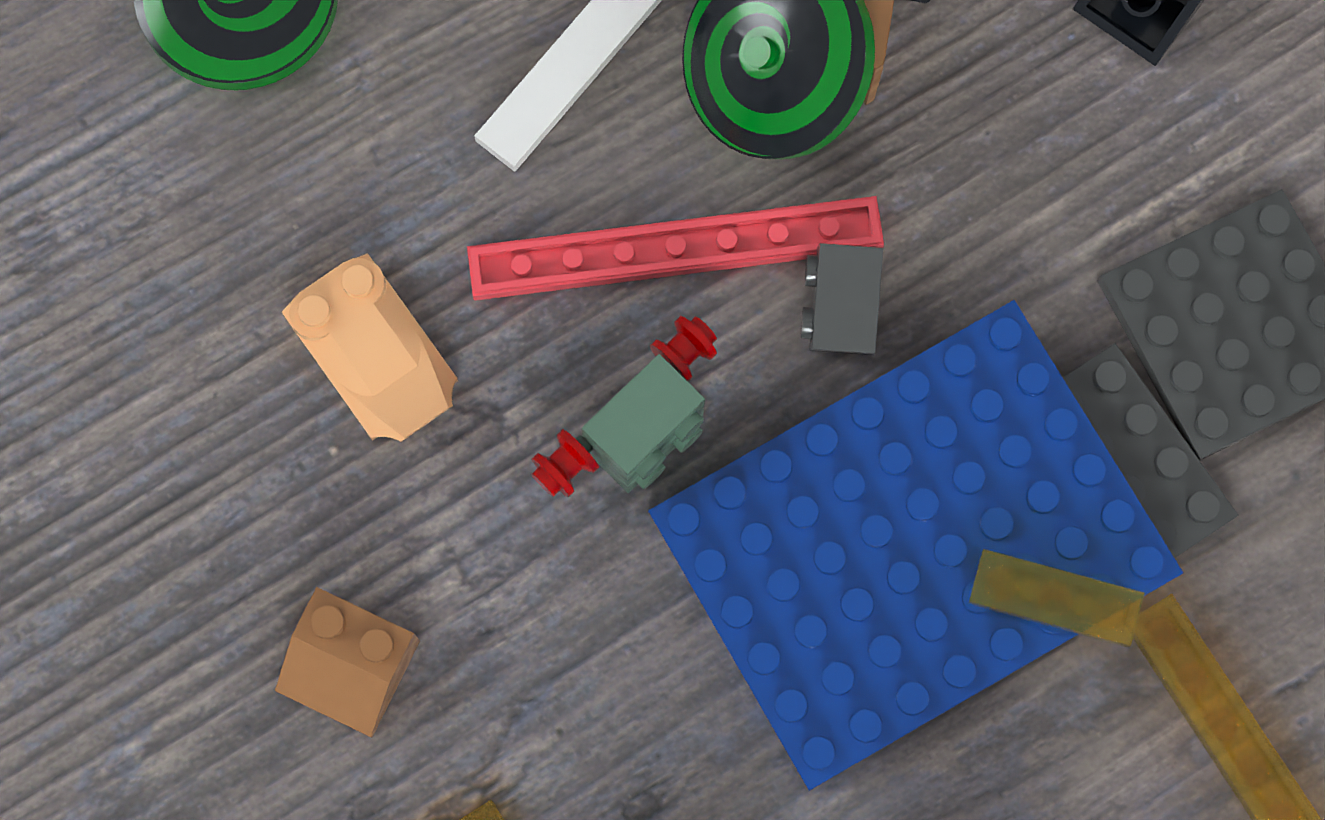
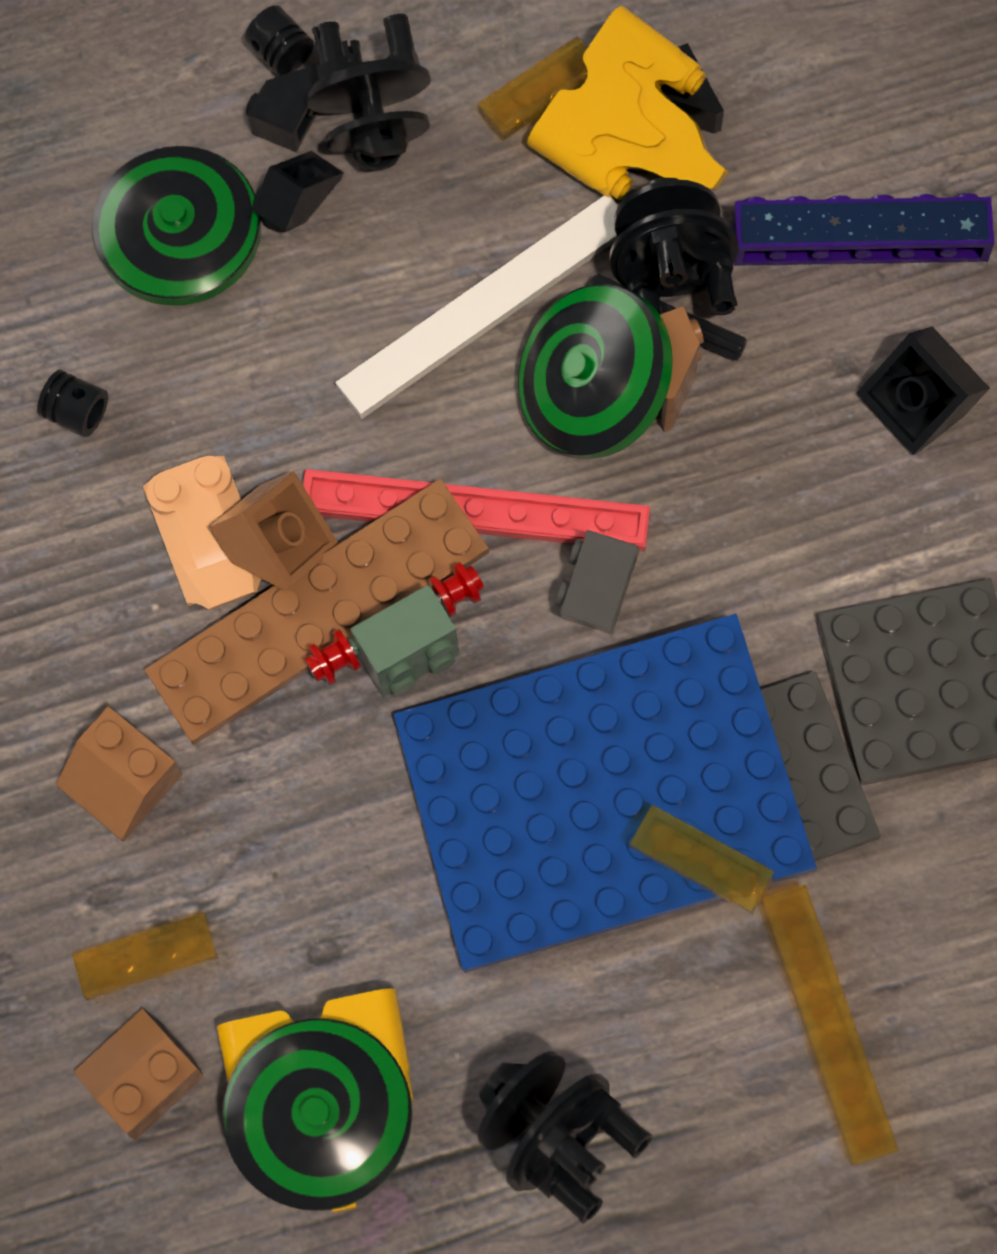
camera: 20 degrees right, 5 degrees down
none -> black piece [37,369,109,437]
none -> medium nougat plate [144,478,489,745]
none -> medium nougat slope [209,471,339,590]

